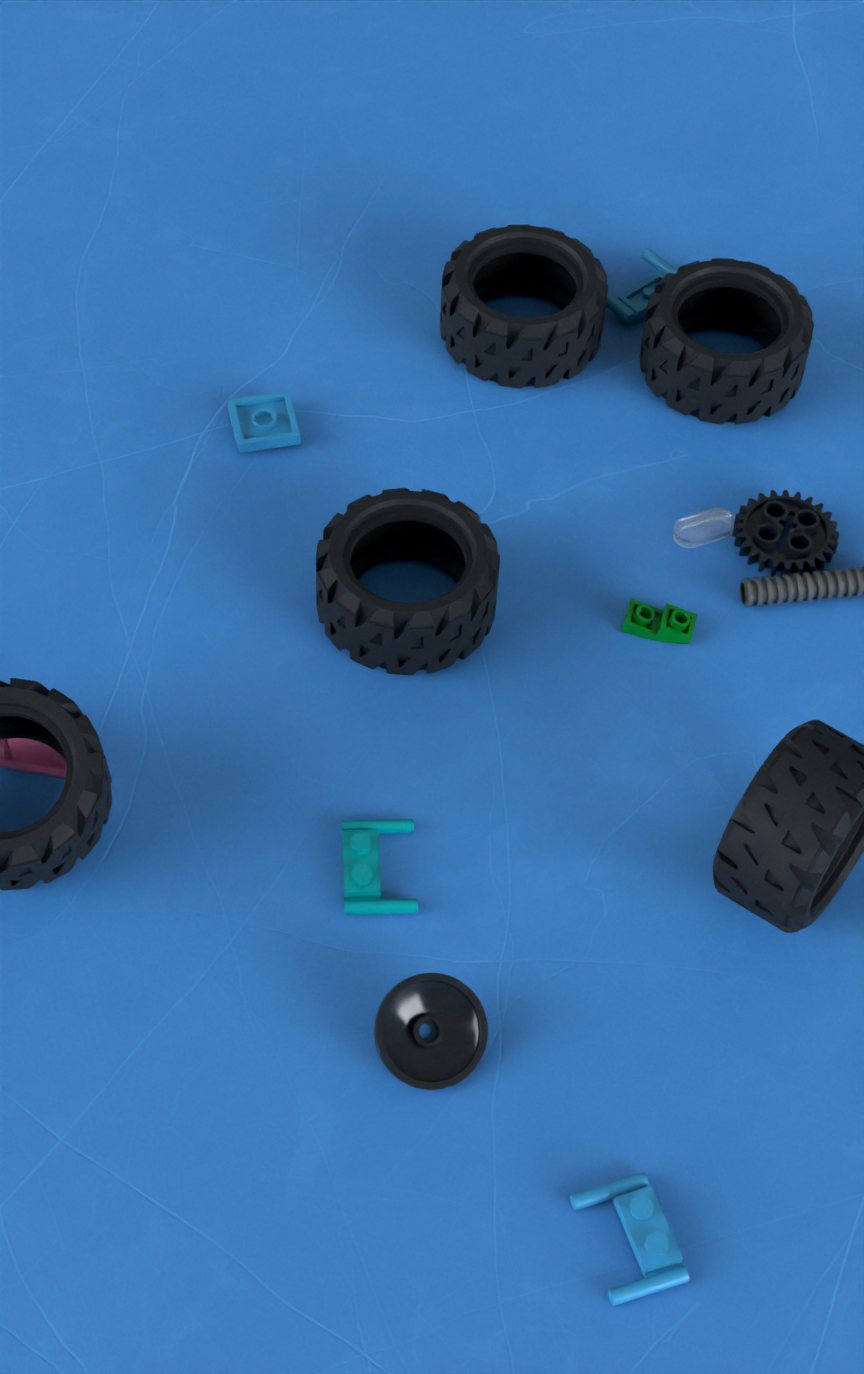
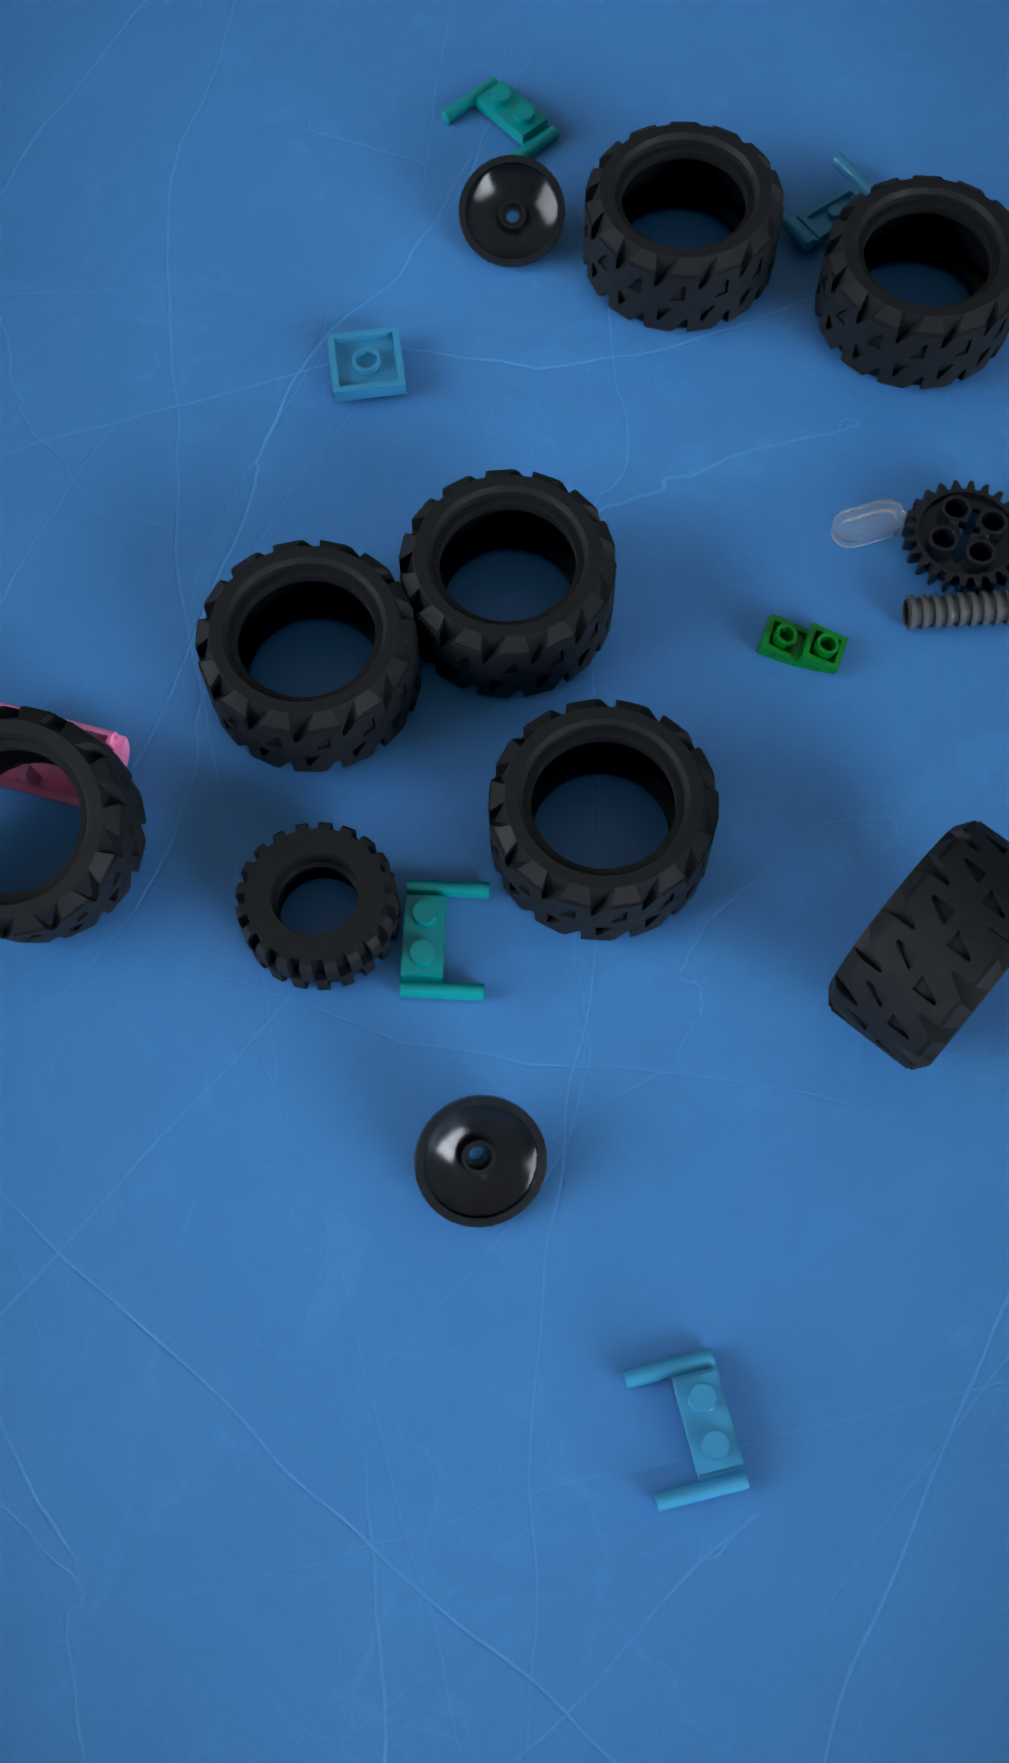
camera: 10 degrees right, 15 degrees up
none -> black tyre [195,540,421,772]
none -> black tyre [235,822,401,990]
none -> teal plate [440,76,559,158]
none -> black dish [459,155,565,268]
none -> black tyre [488,699,719,941]

